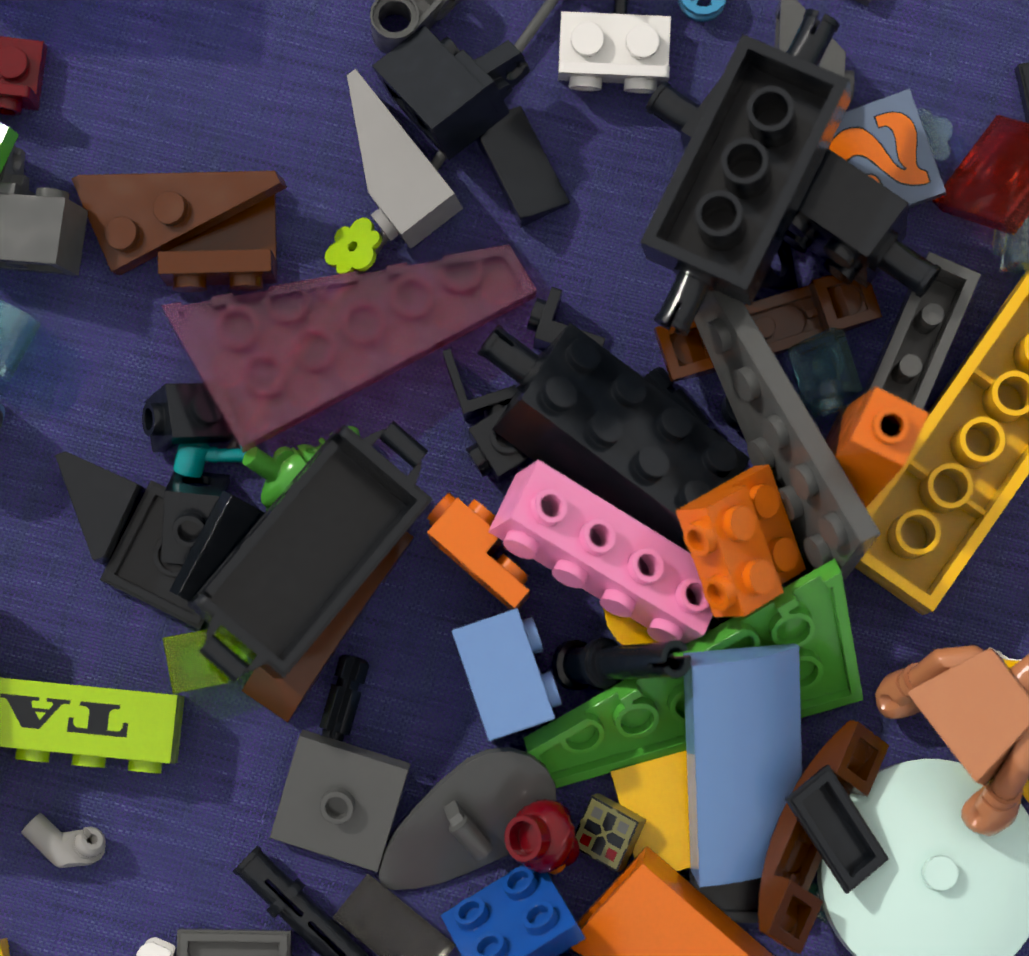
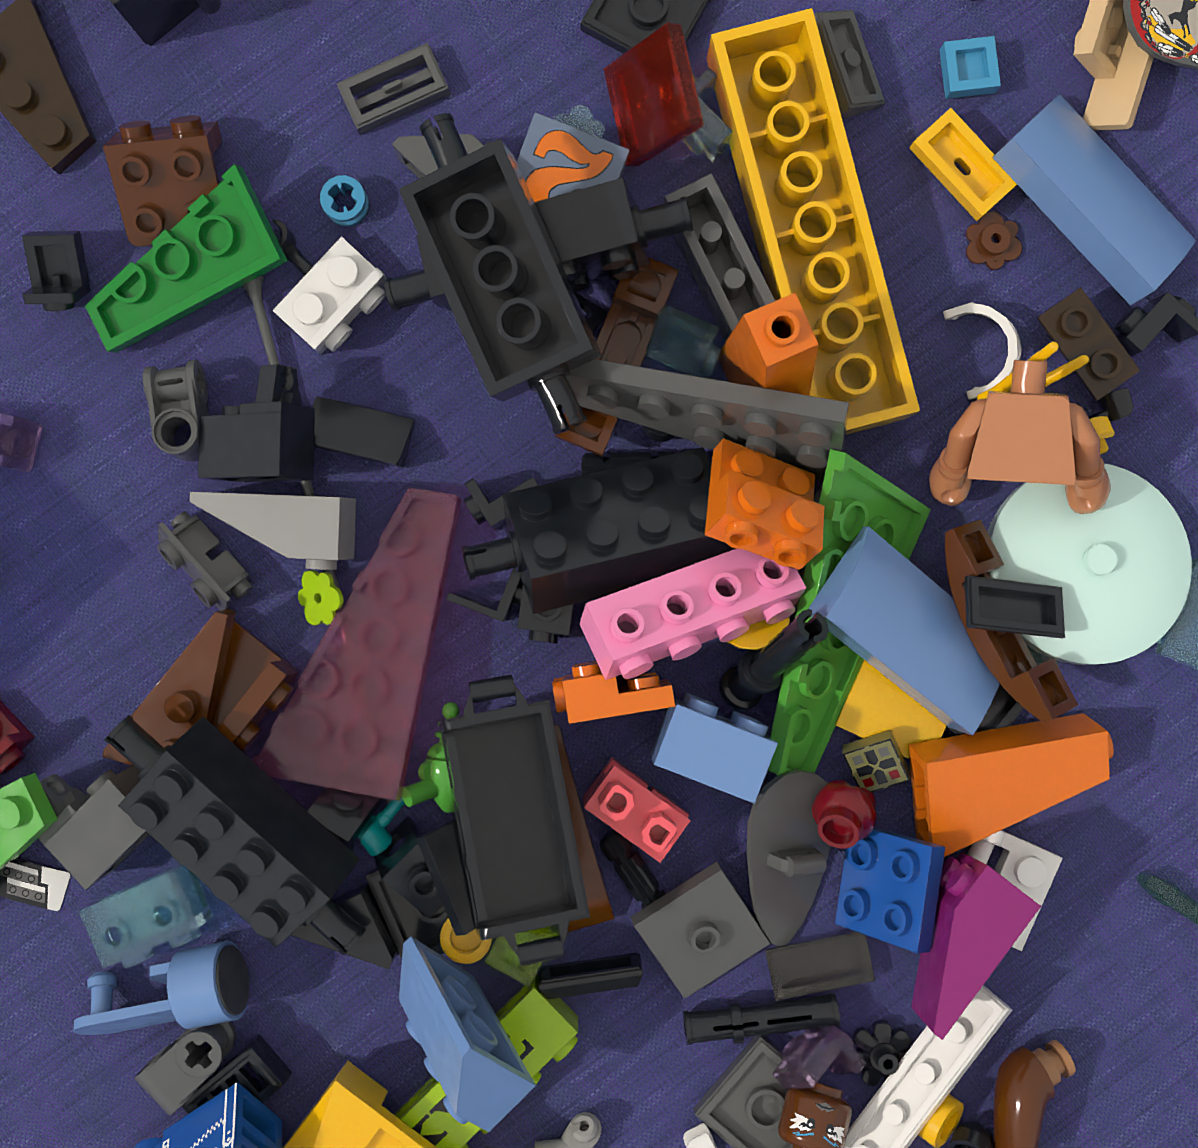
camera: 50 degrees left, 5 degrees up
none -> black brick [104,715,366,955]
none -> dark grey hinge [157,511,253,611]
none -> medium blue slope [399,937,536,1132]
none -> yellow tile [440,918,493,964]
none -> black tile [539,953,643,999]
none -> coral hips [582,757,691,863]

